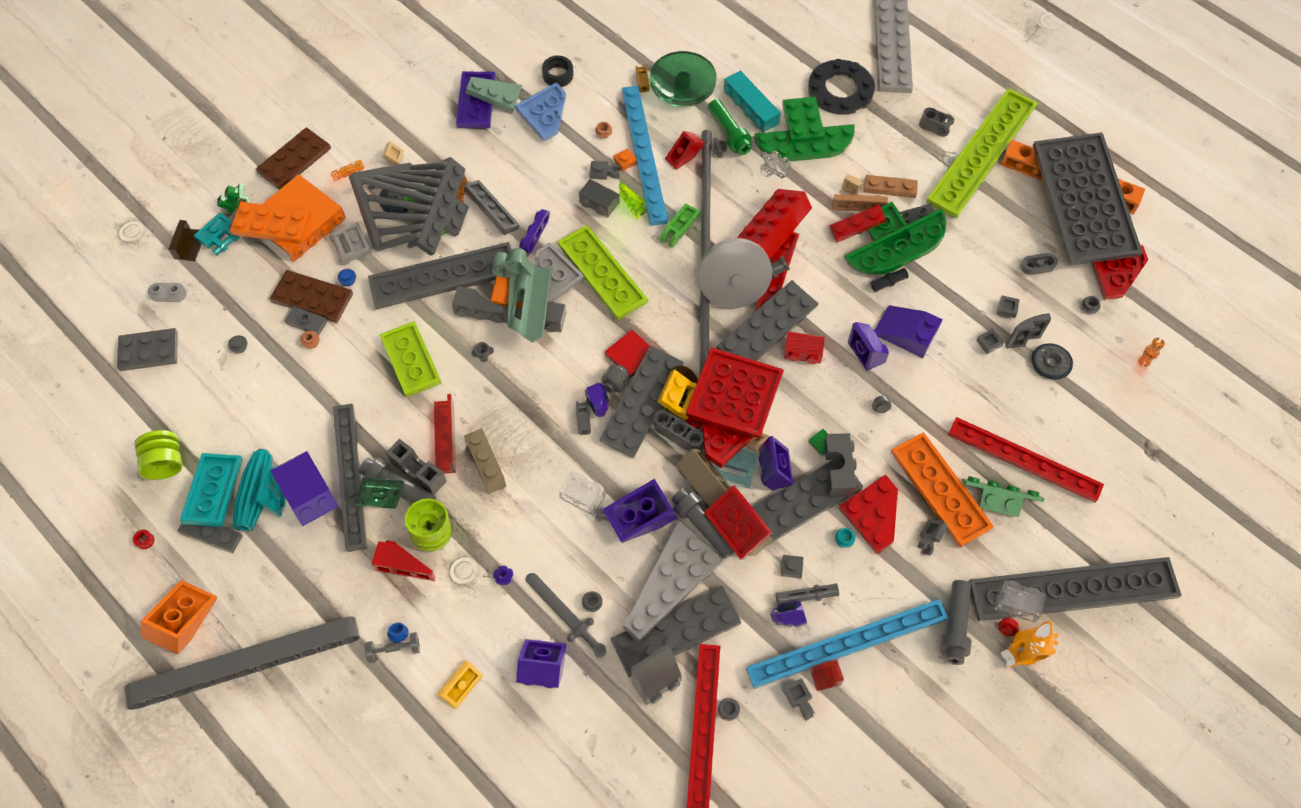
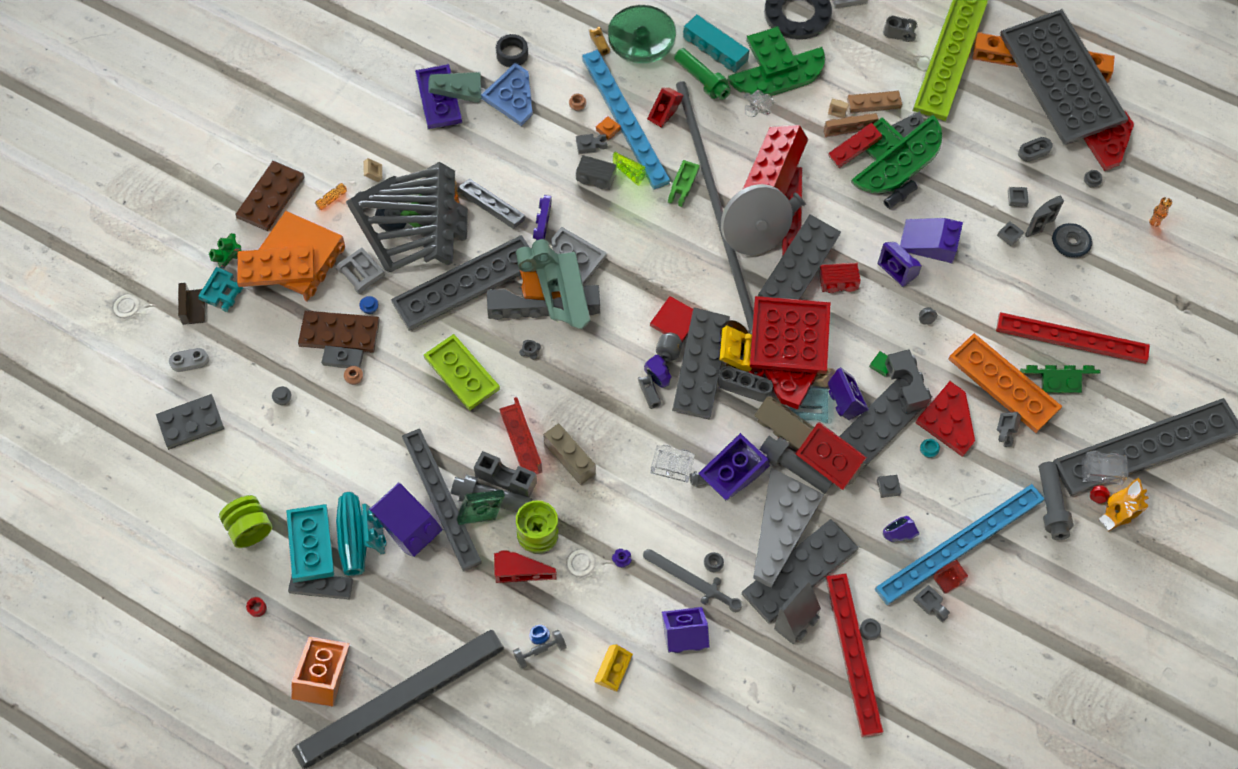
camera: 15 degrees left, 0 degrees up
lime plate [558,225,648,320] -> none
dark grey plate [710,138,727,158] -> none
dark grey pin [776,583,839,606] -> none

